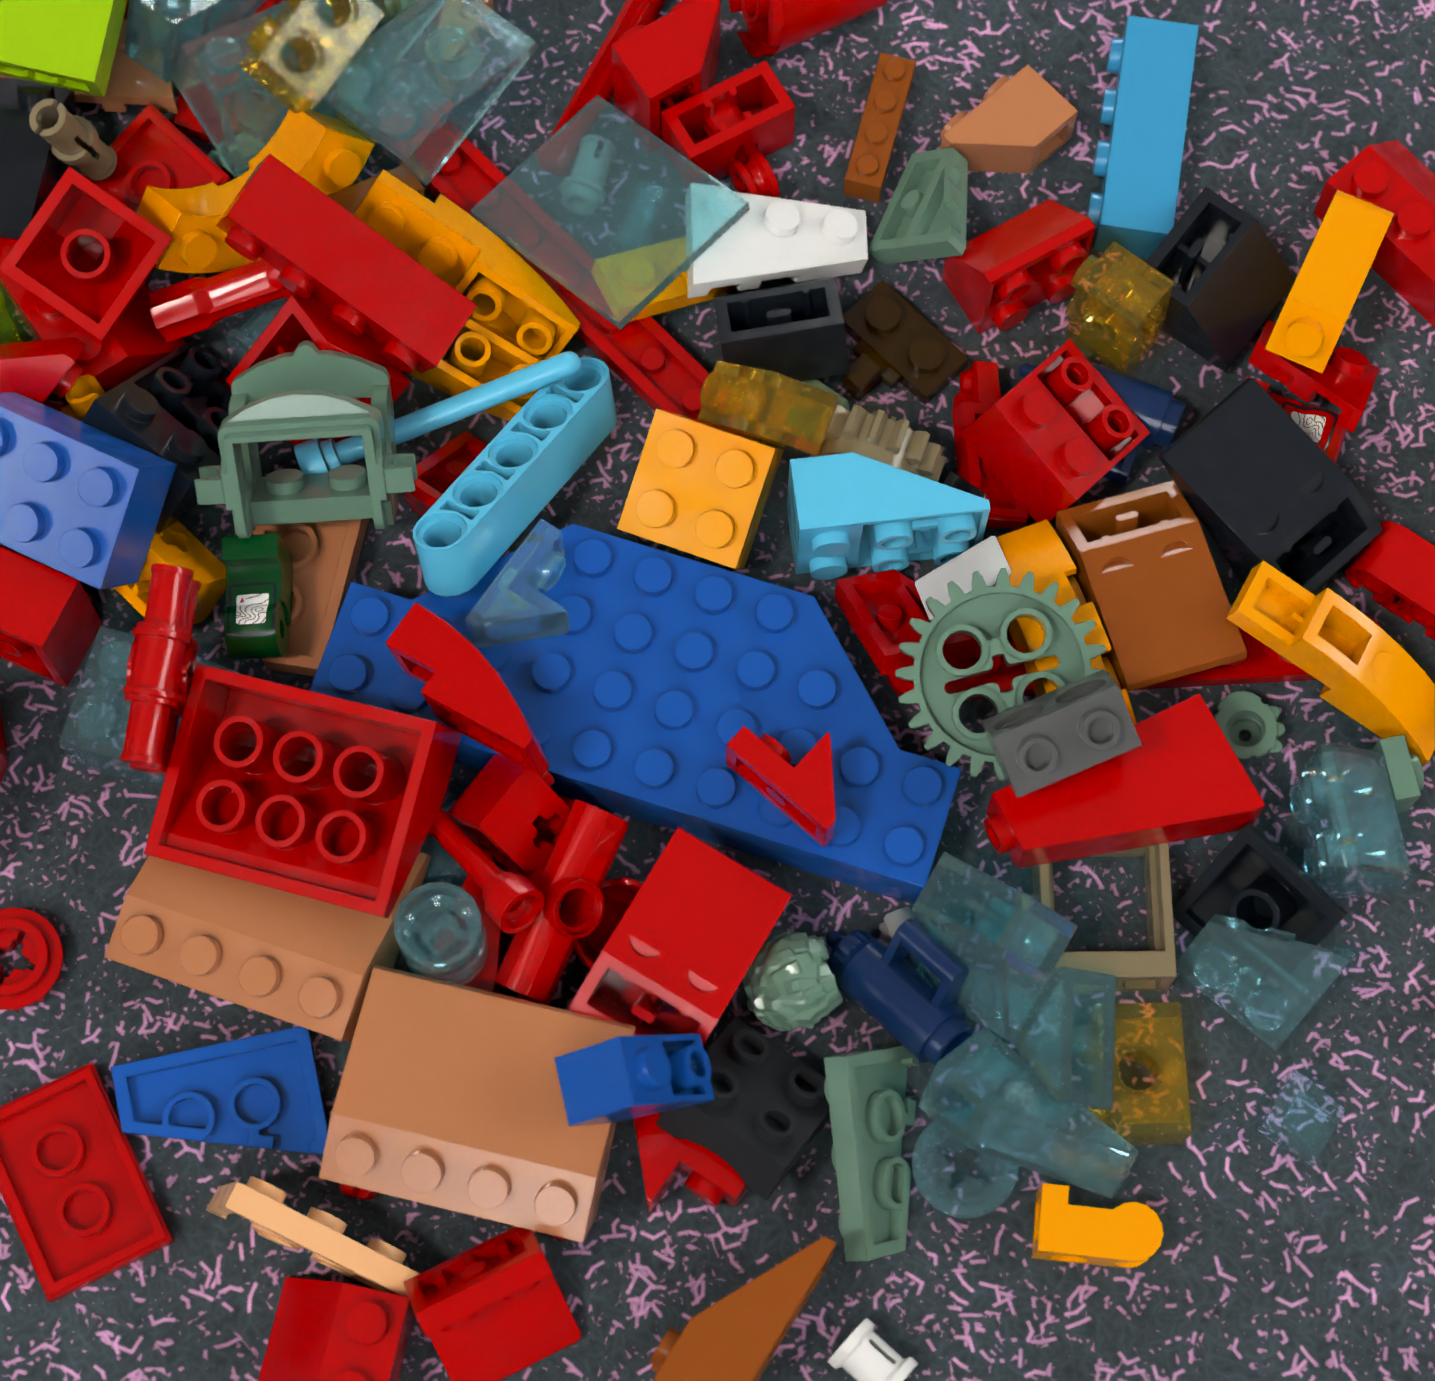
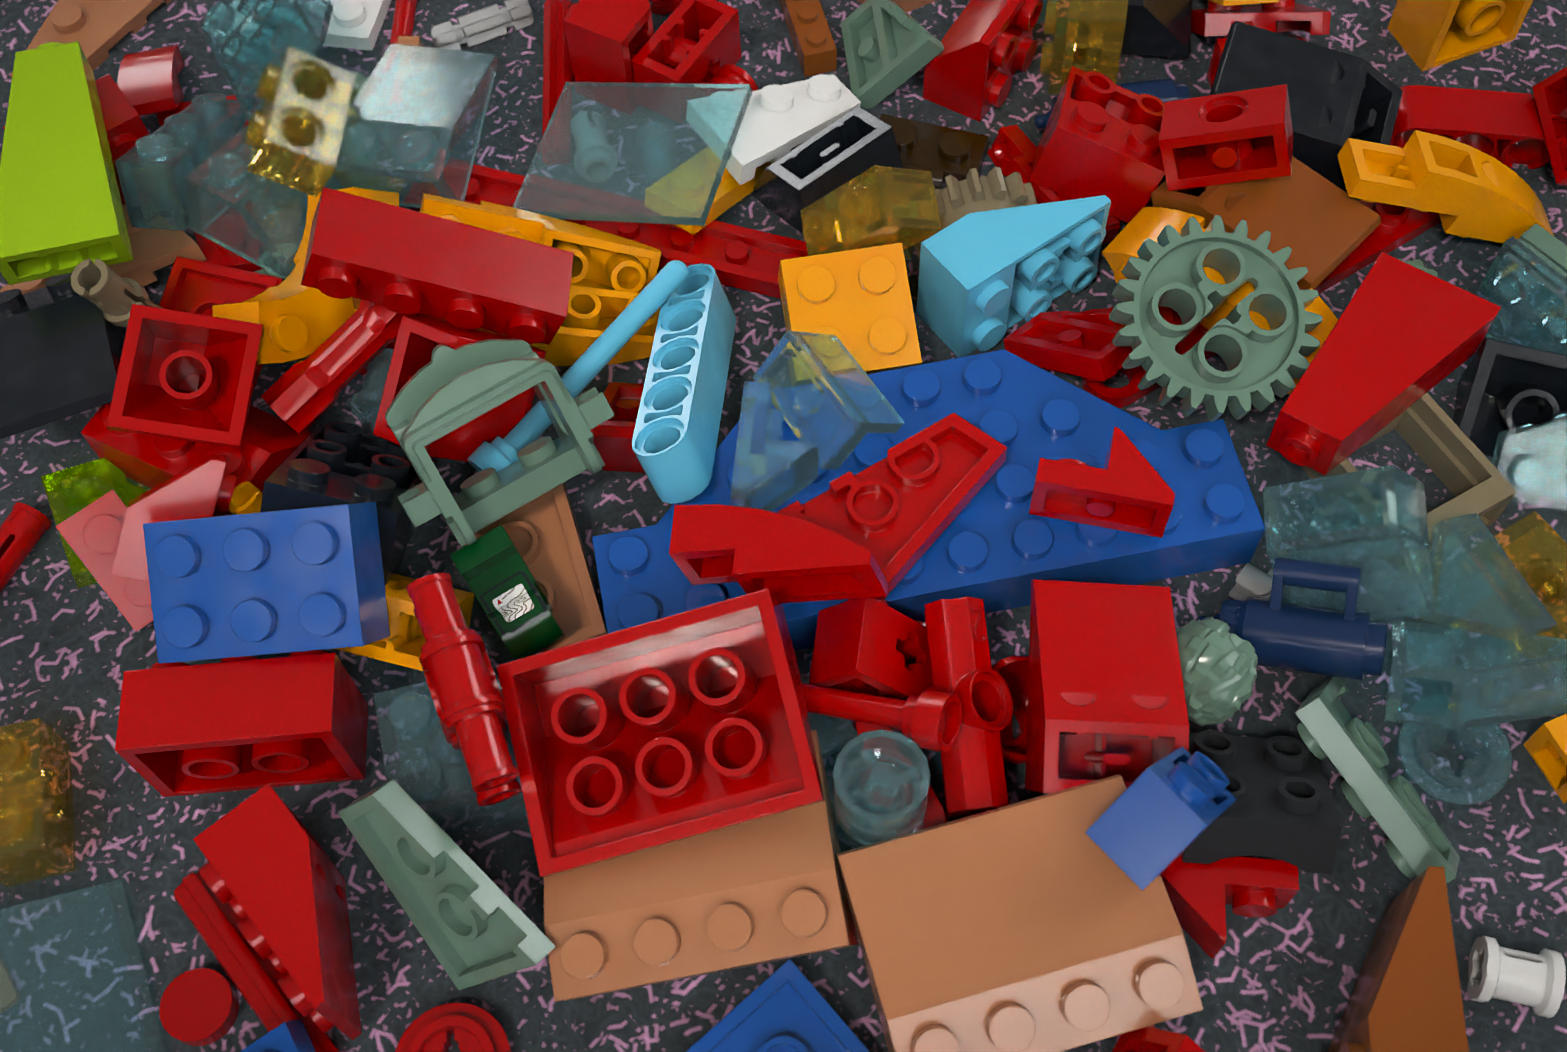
camera: 25 degrees left, 10 degrees down
white sticker [915,536,1011,620] -> none
dark grey brick [981,669,1142,798] -> none
none -> sand green wing [338,779,556,990]
none -> clear light blue panel [752,331,904,469]
none -> red wing [778,413,1007,599]
none -> red brick [1159,84,1294,191]

